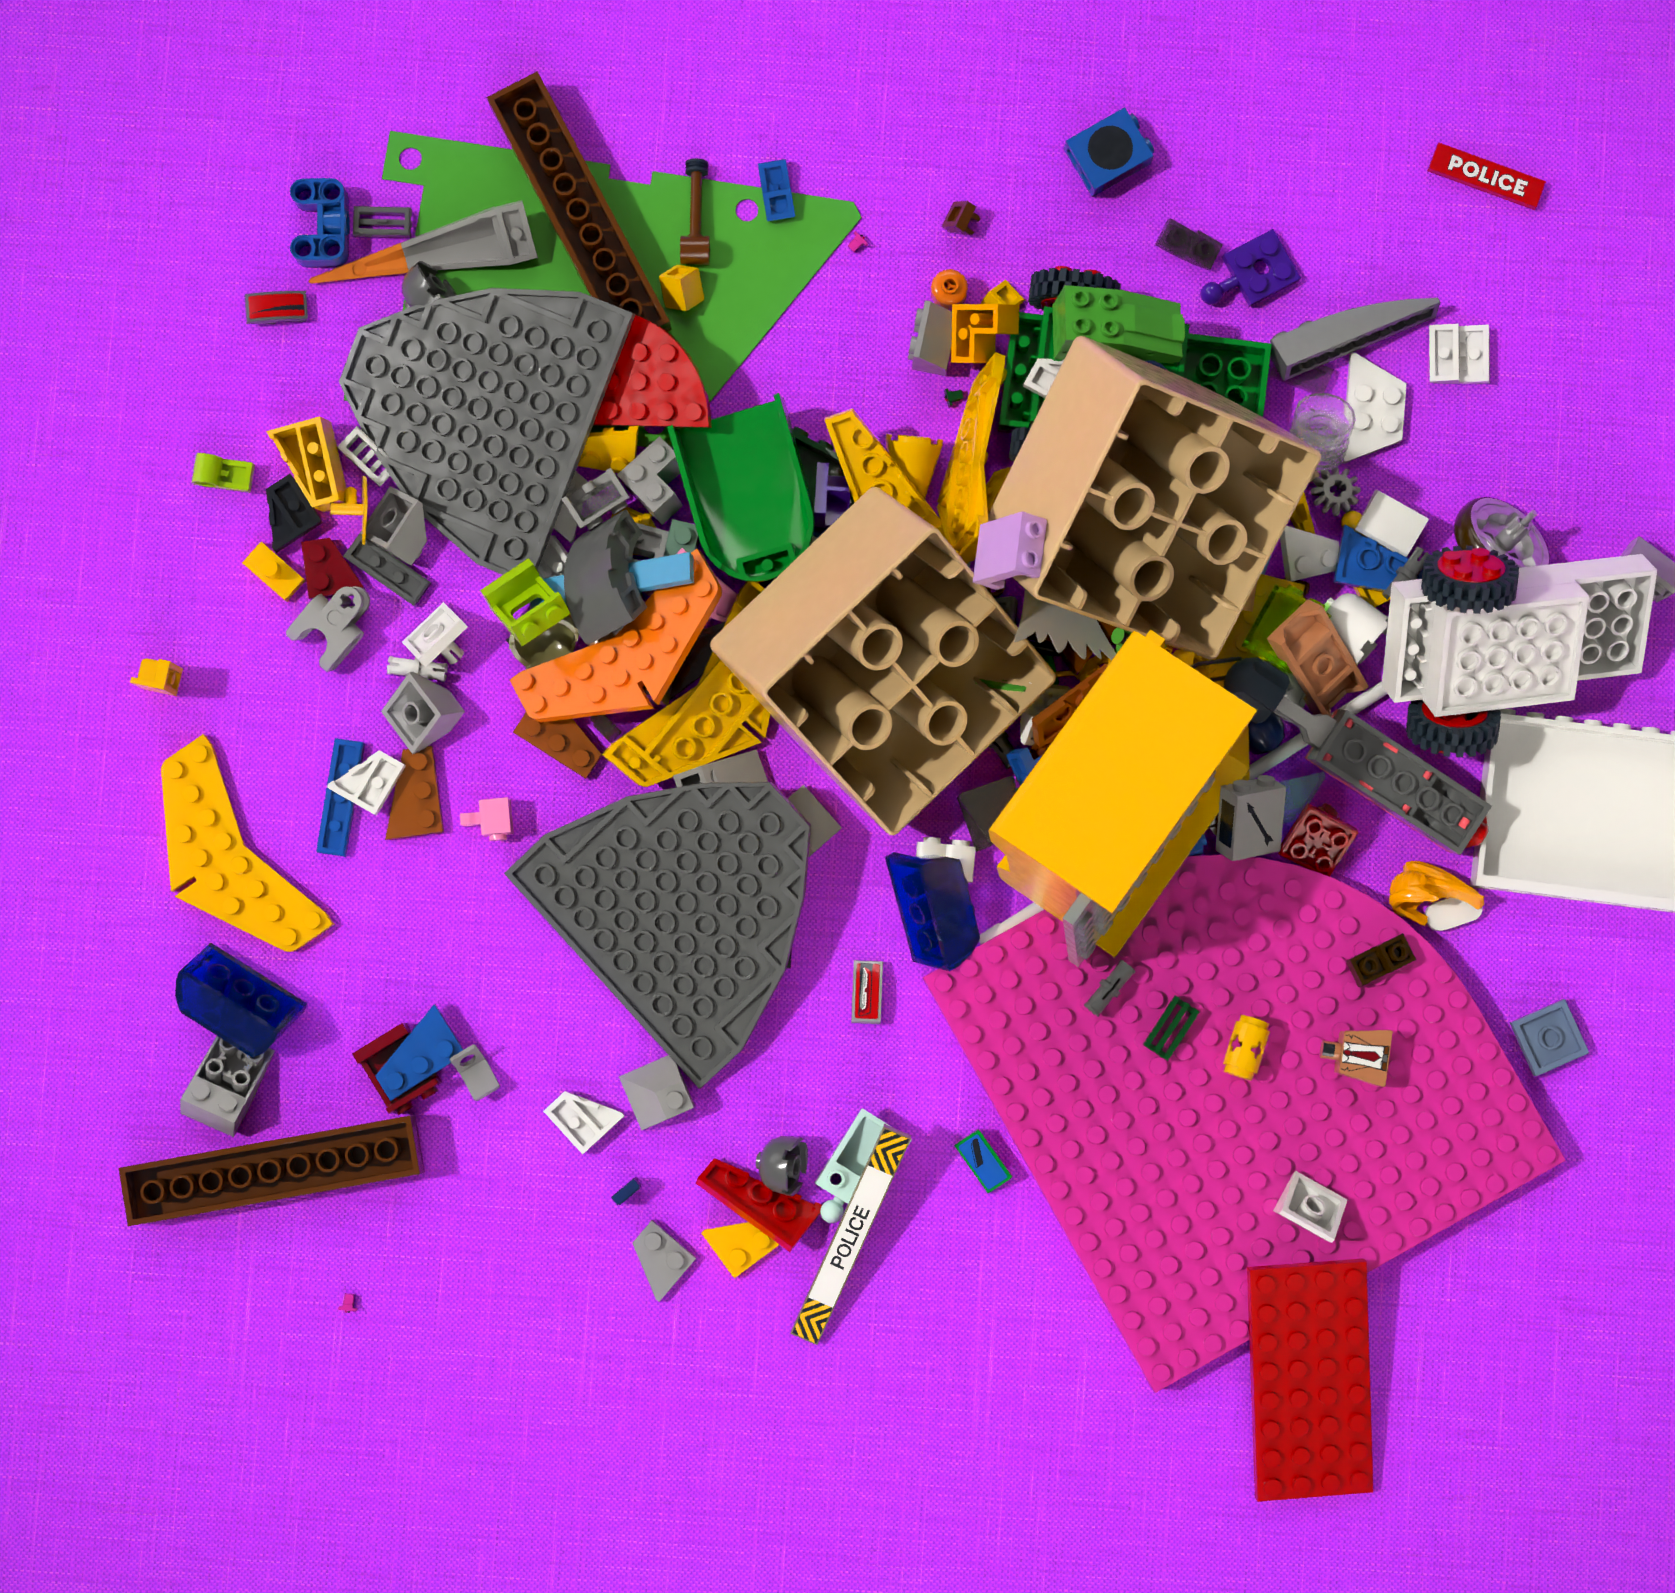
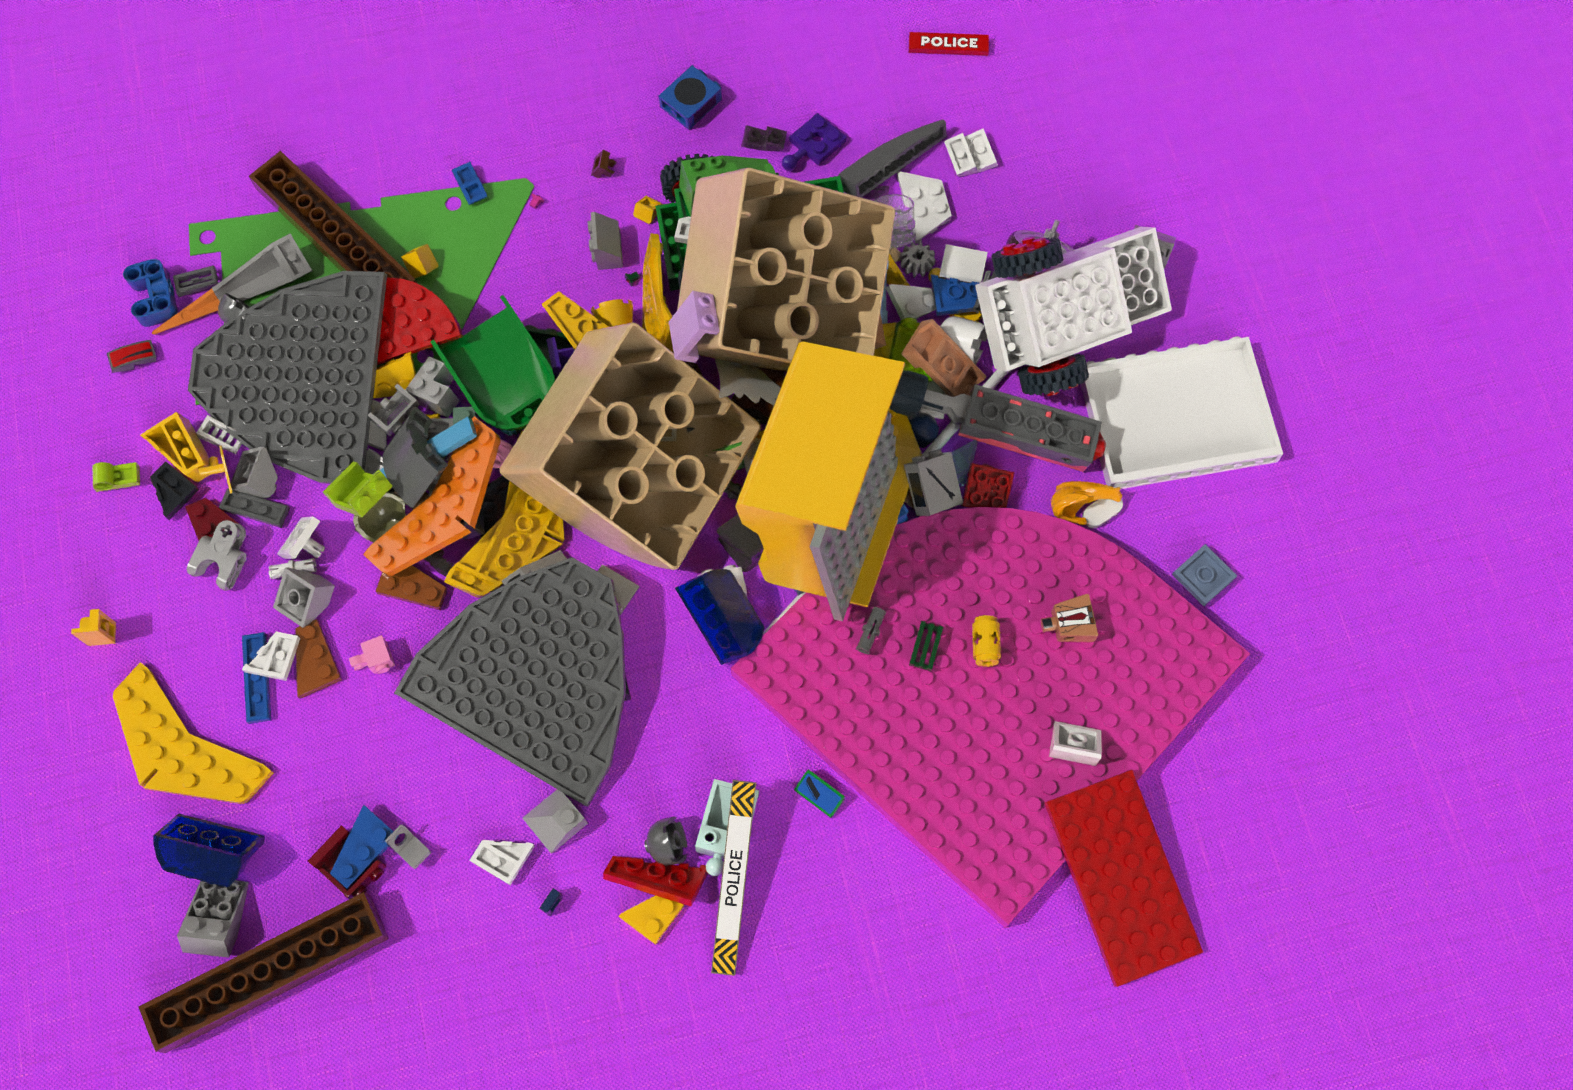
camera: 15 degrees left, 15 degrees down
yellow tile [242,542,306,602] -> none
dark pink piece [338,1293,357,1313] -> none
light grey wing [632,1220,696,1302] -> none
reddish brown piece [680,158,710,265] -> none
slope [851,960,883,1024] -> none
orange head [930,269,968,310] -> none
light orange brick [951,304,1019,363] -> none
dark brown slope [1346,933,1416,987] -> none

